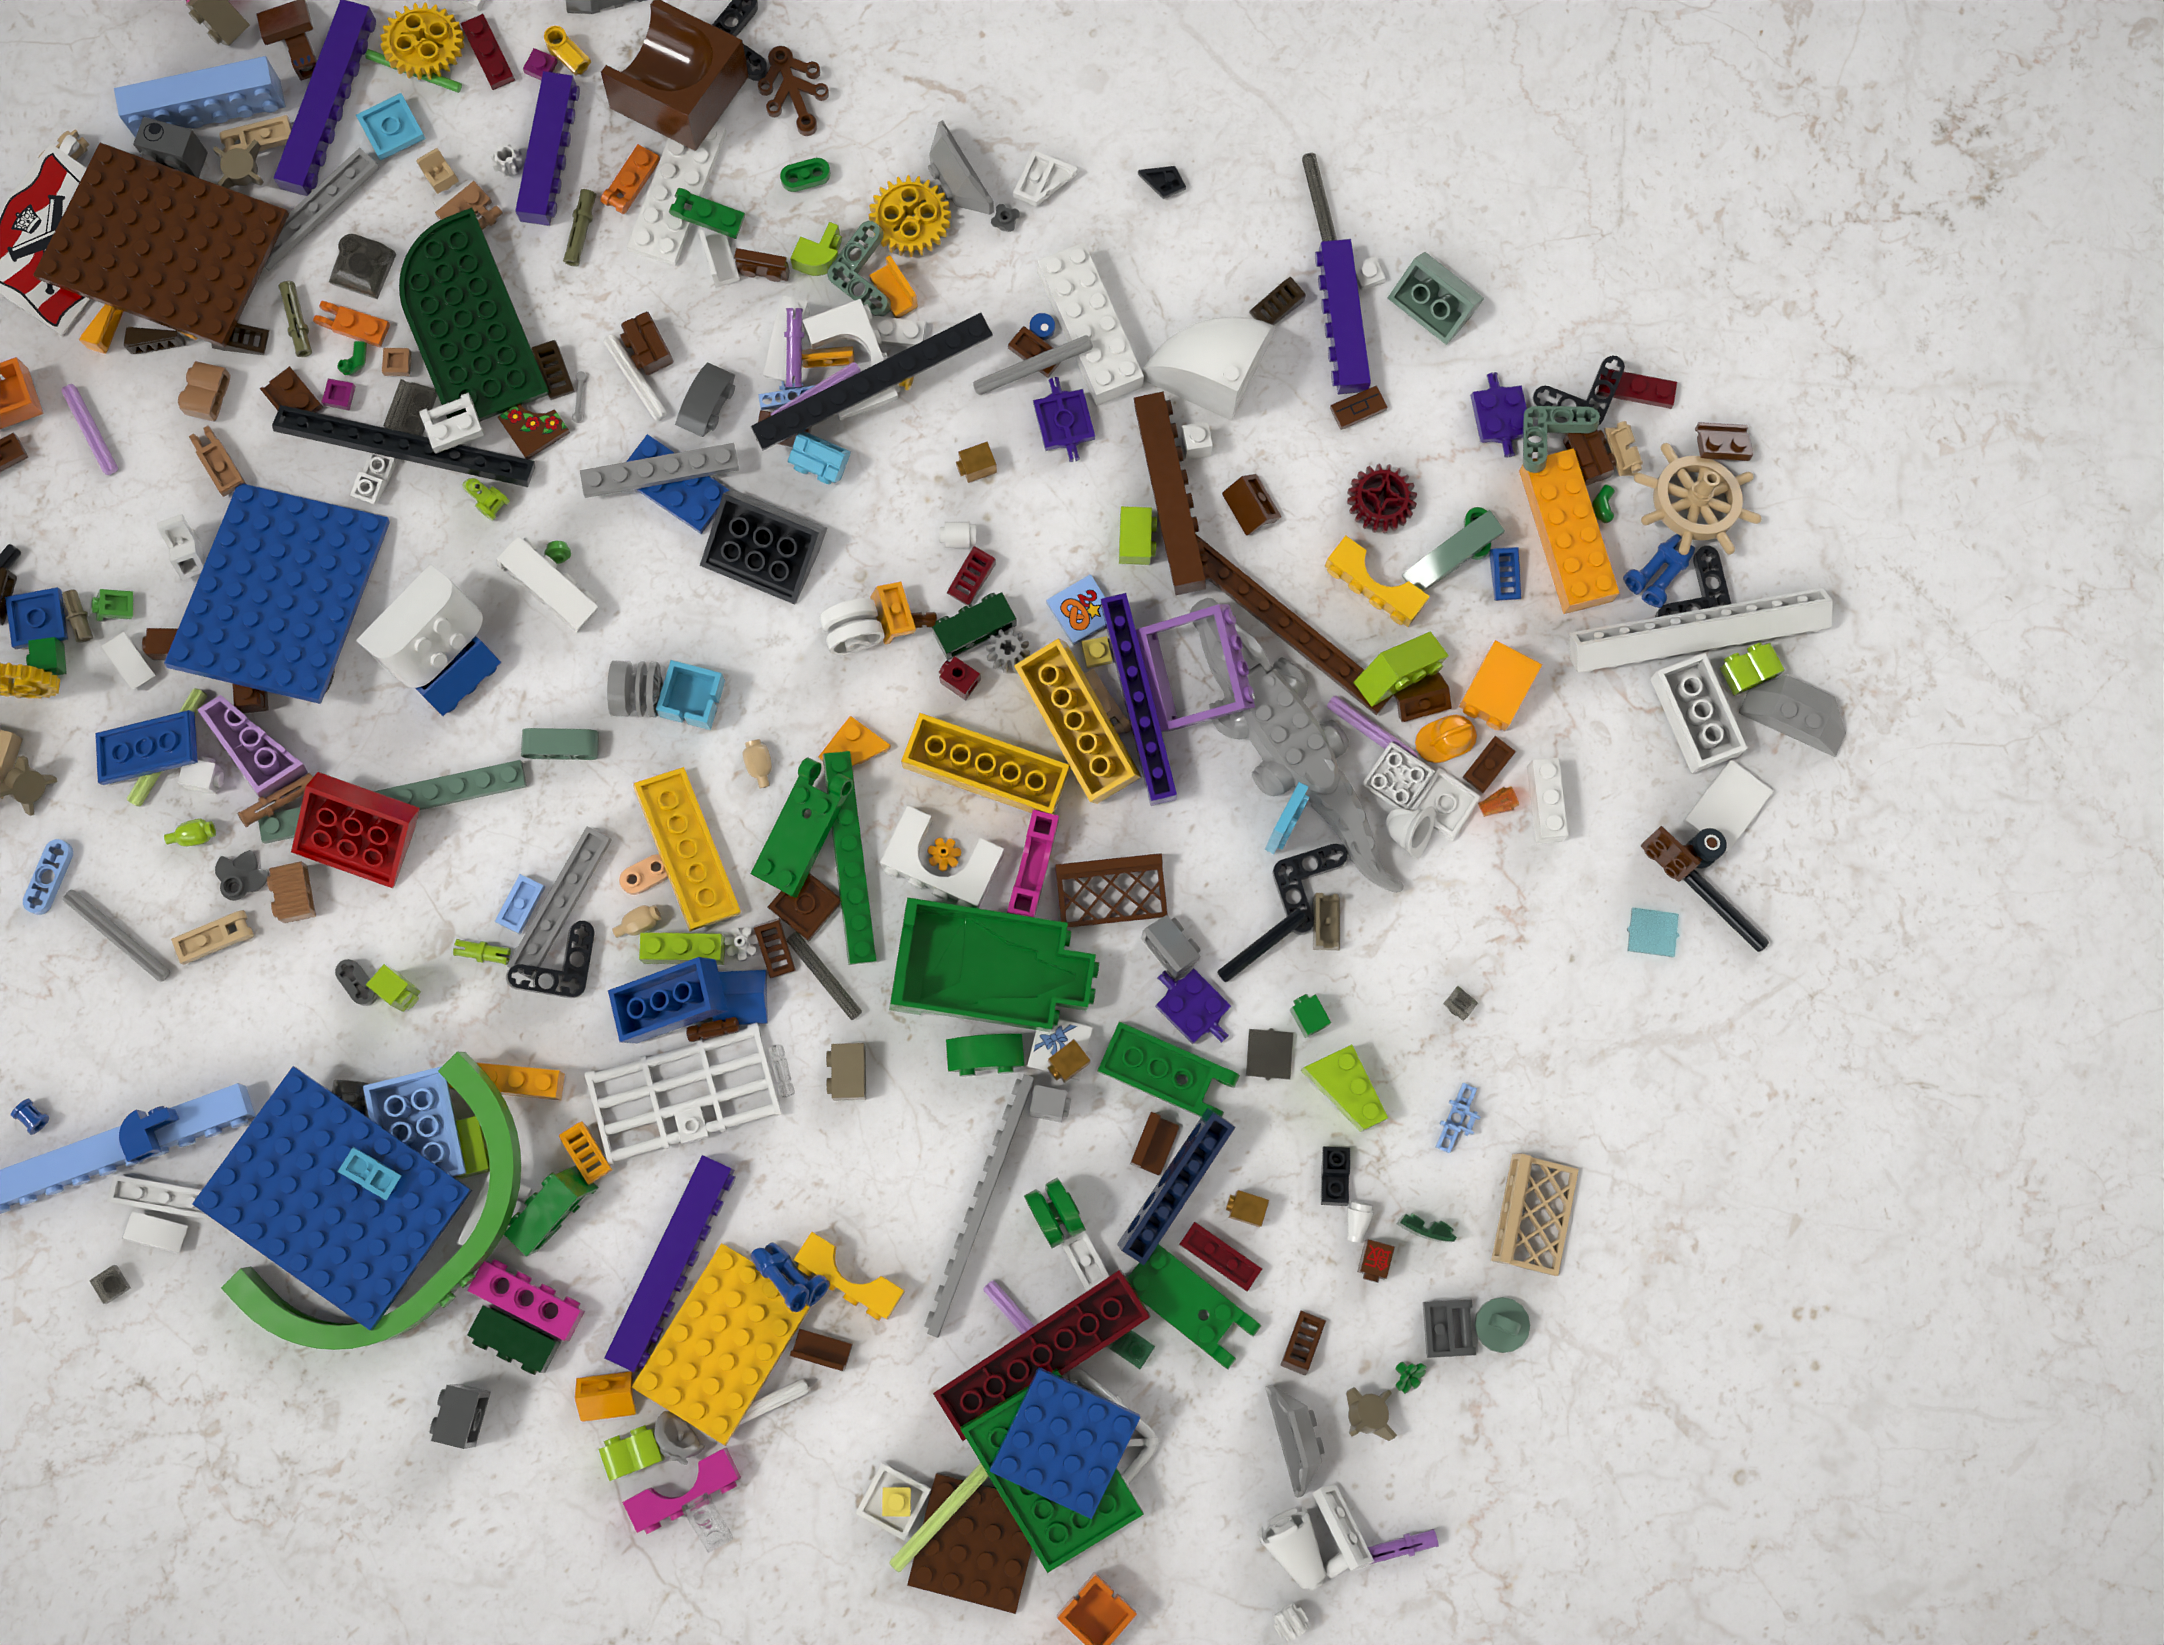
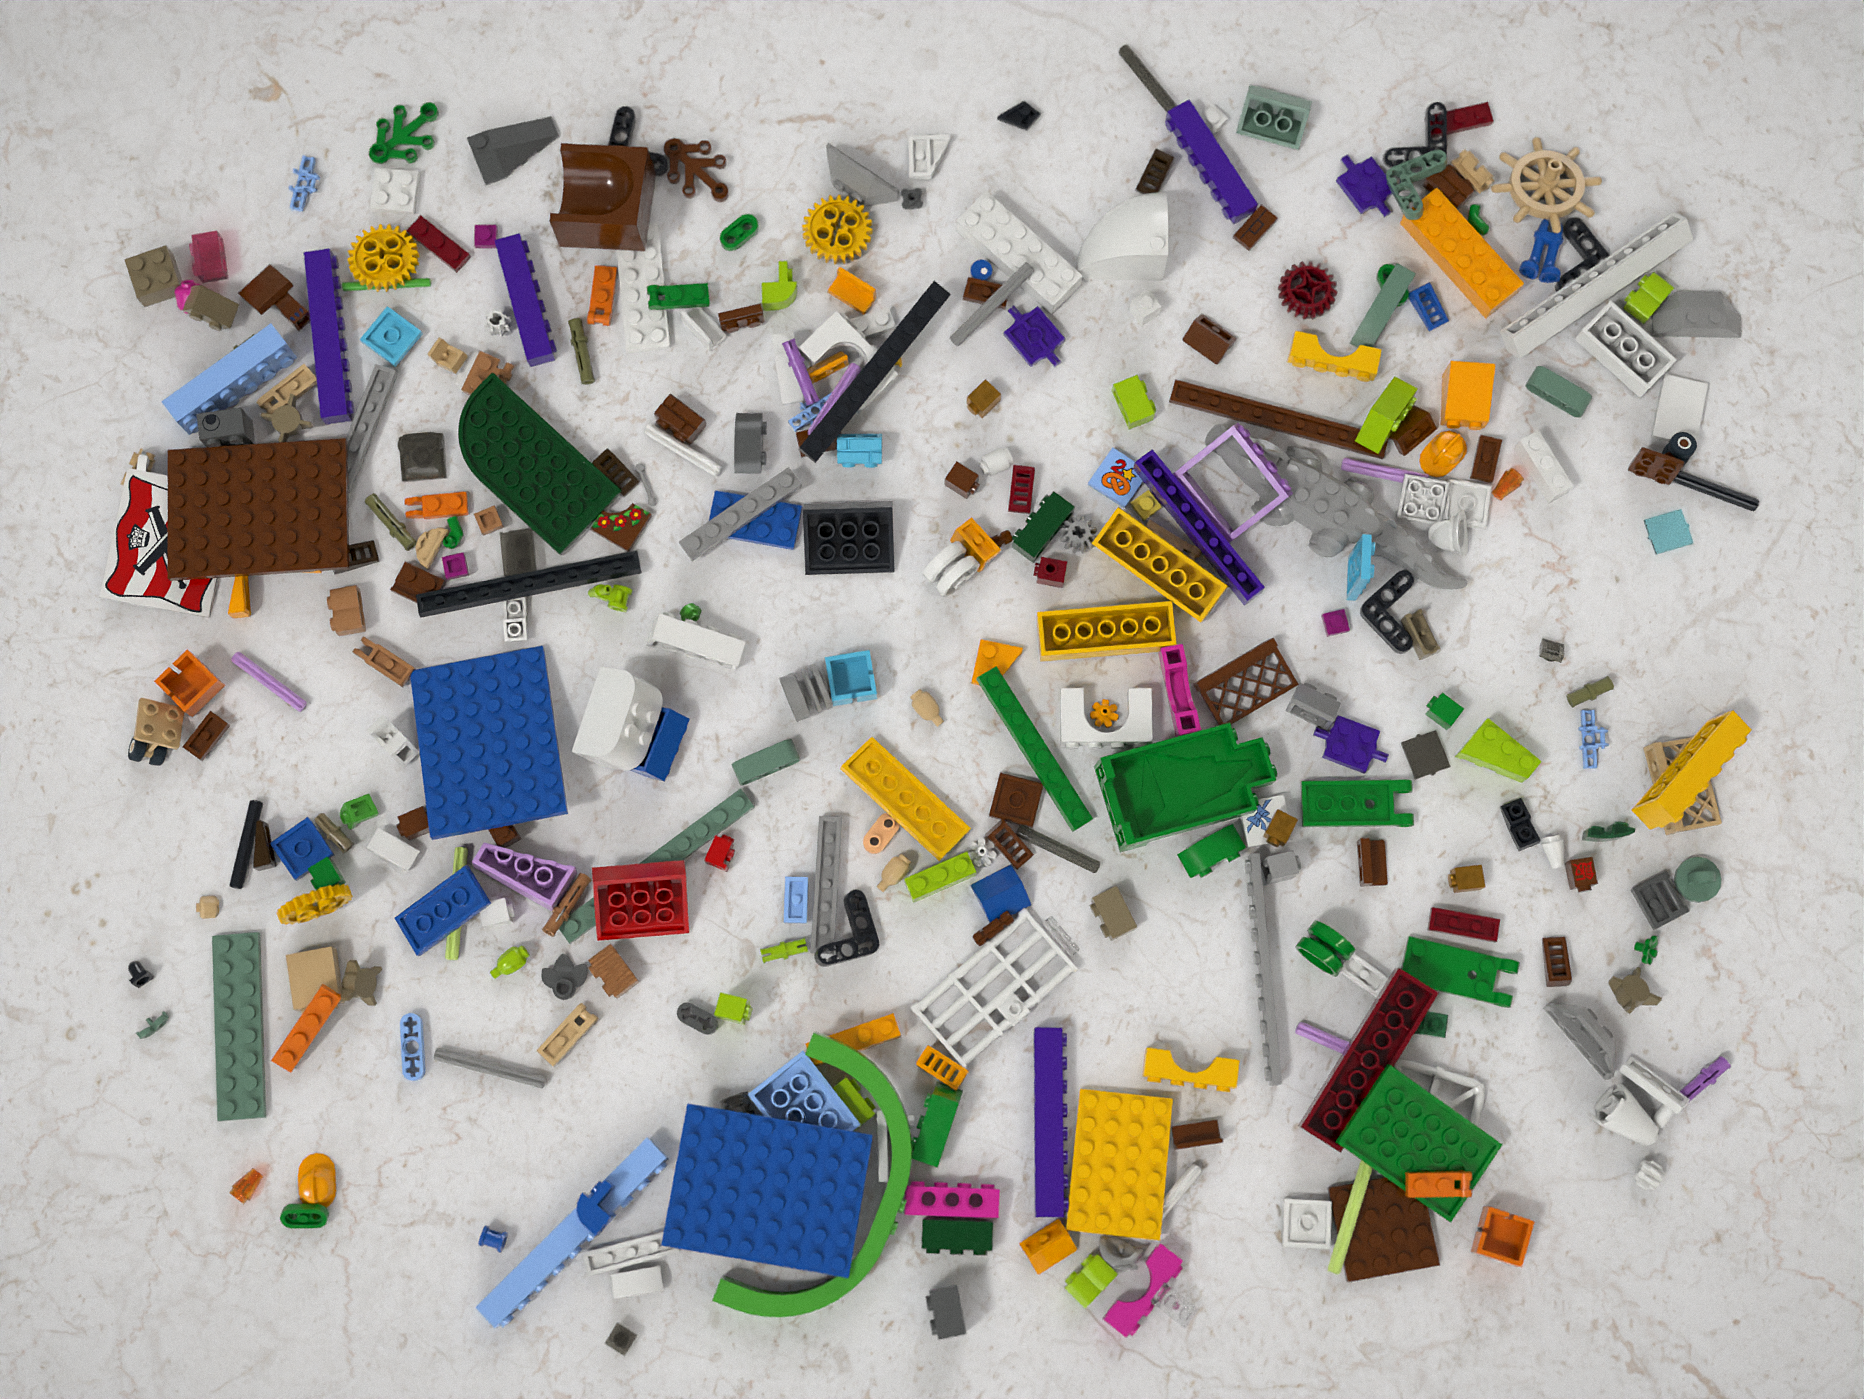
camera: 20 degrees left, 0 degrees up
dark brown slope [124,327,186,354] -> none
medium azure slope [338,1147,402,1200] -> none
white plate [419,393,484,454] -> none
yellow piece [544,25,591,76] -> none
blue brick [608,957,728,1044] -> none
green hinge [750,757,853,898] -> none
blue piece [751,1242,830,1312] -> none
sand green beam [828,221,891,317] -> none
light yellow plate [882,1487,911,1517] -> none
blue plate [990,1367,1141,1519] -> none
dark blue brick [1117,1108,1236,1265] -> none
reddish brown brick [1133,391,1210,595] -> none
black axle [1217,908,1307,982] -> none
plate [1695,422,1753,461] -> none
none -> tan plate [415,527,449,570]
none -> red brick [704,834,735,872]
none -> reddish brown brick [944,461,980,499]
none -> magenta plate [1321,609,1350,637]
none -> orange plate [1405,1171,1472,1198]
none -> sand green beam [1525,366,1592,418]
none -> olive pin [1566,676,1614,708]
none -> yellow brick [1631,710,1752,830]

